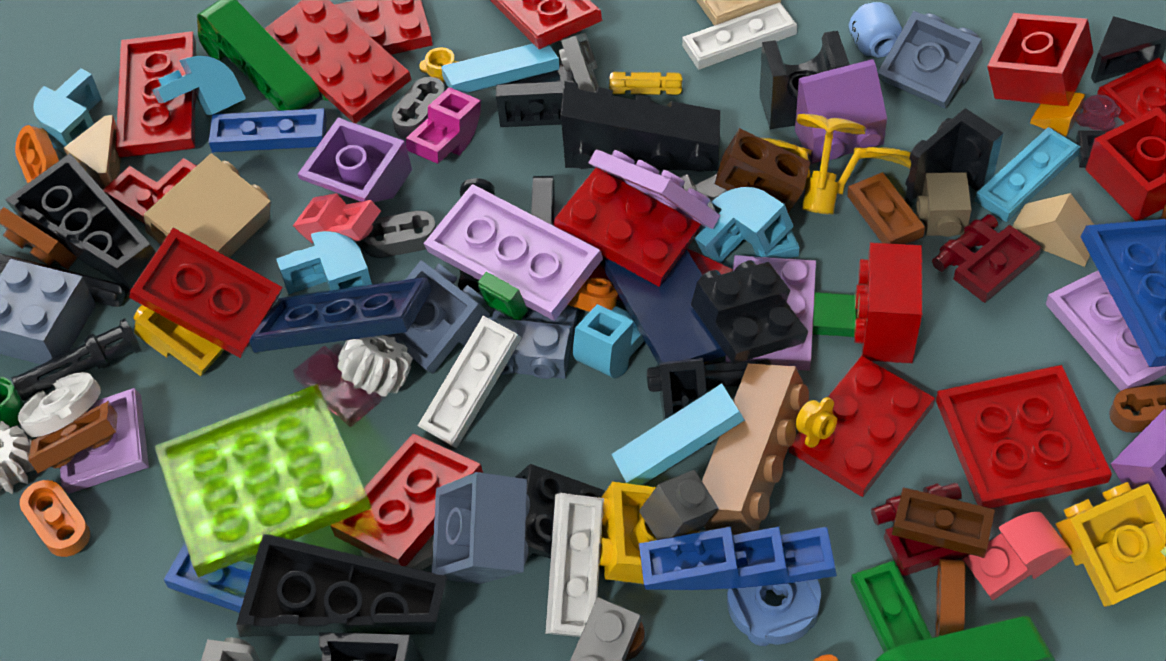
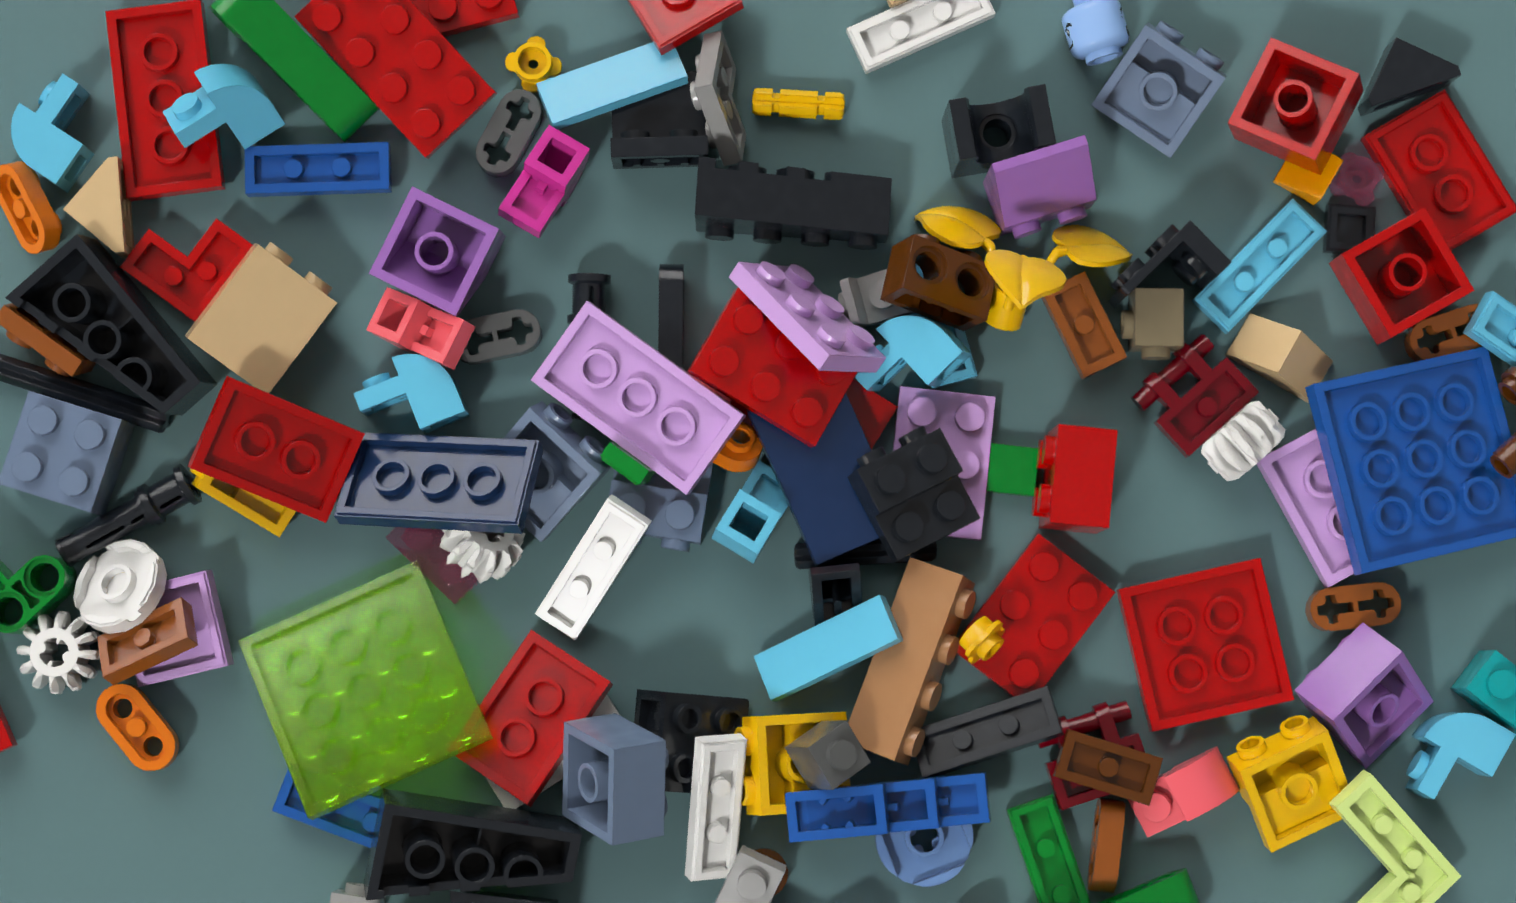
camera: 10 degrees left, 30 degrees up
none -> black plate [916,686,1064,778]
none -> white gear [1201,401,1286,481]

